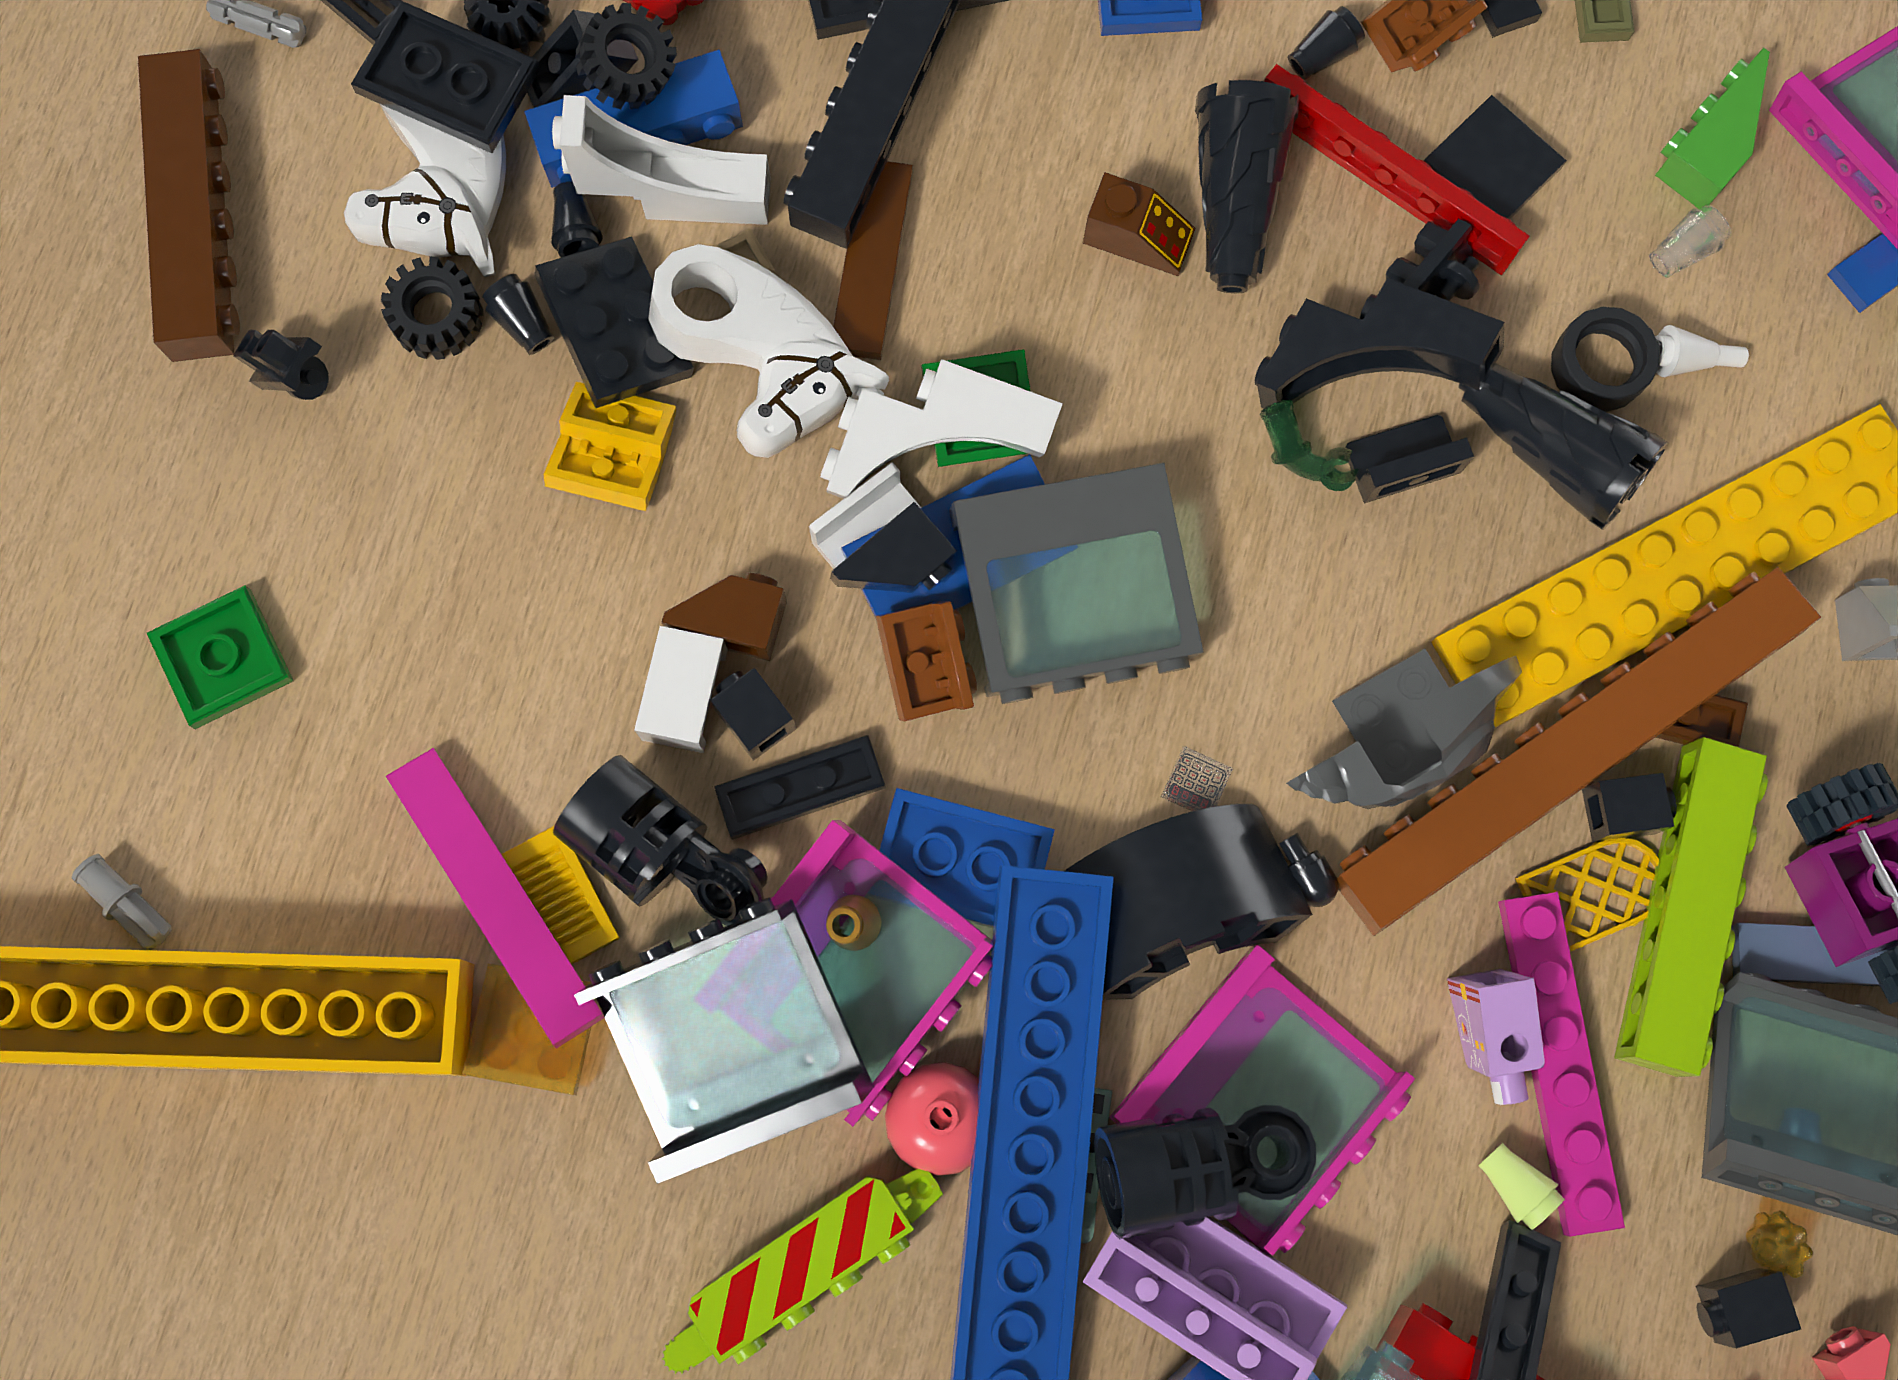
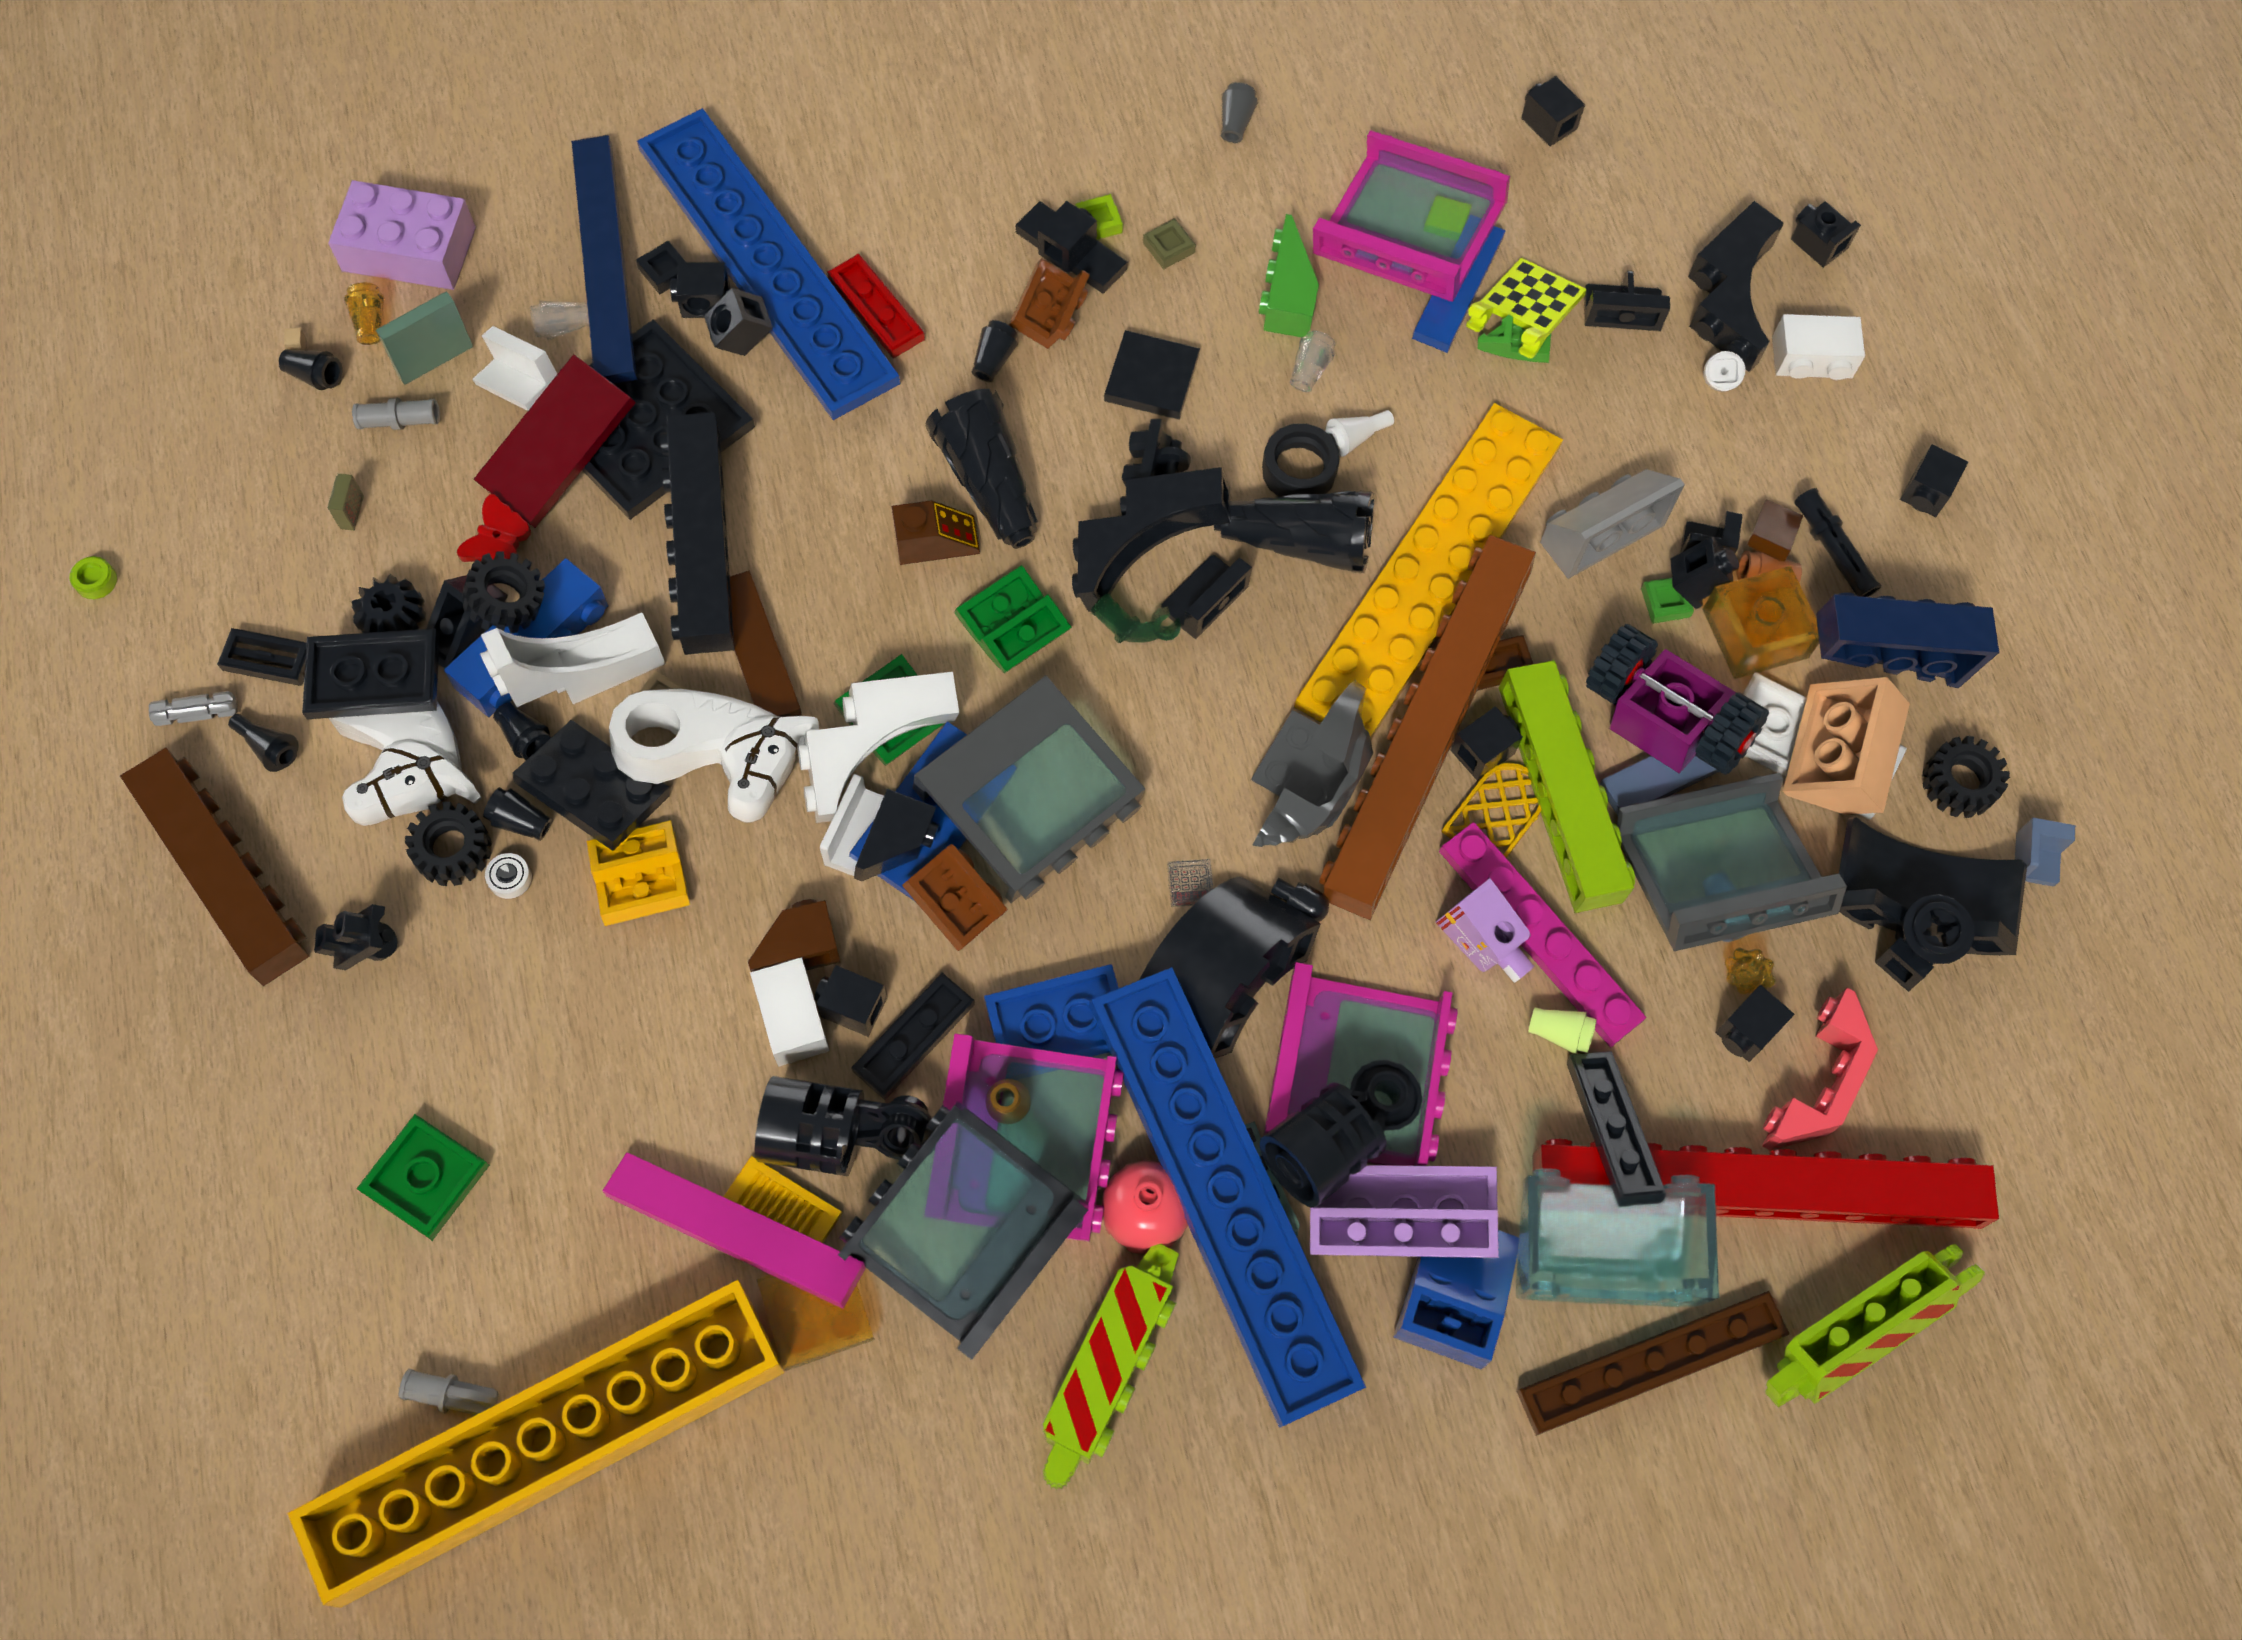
camera: 30 degrees left, 10 degrees down
red plate [1264,64,1530,276] -> none
none -> black cone [228,714,298,772]
none -> white tile [485,853,532,899]
none -> green slope [954,565,1072,674]

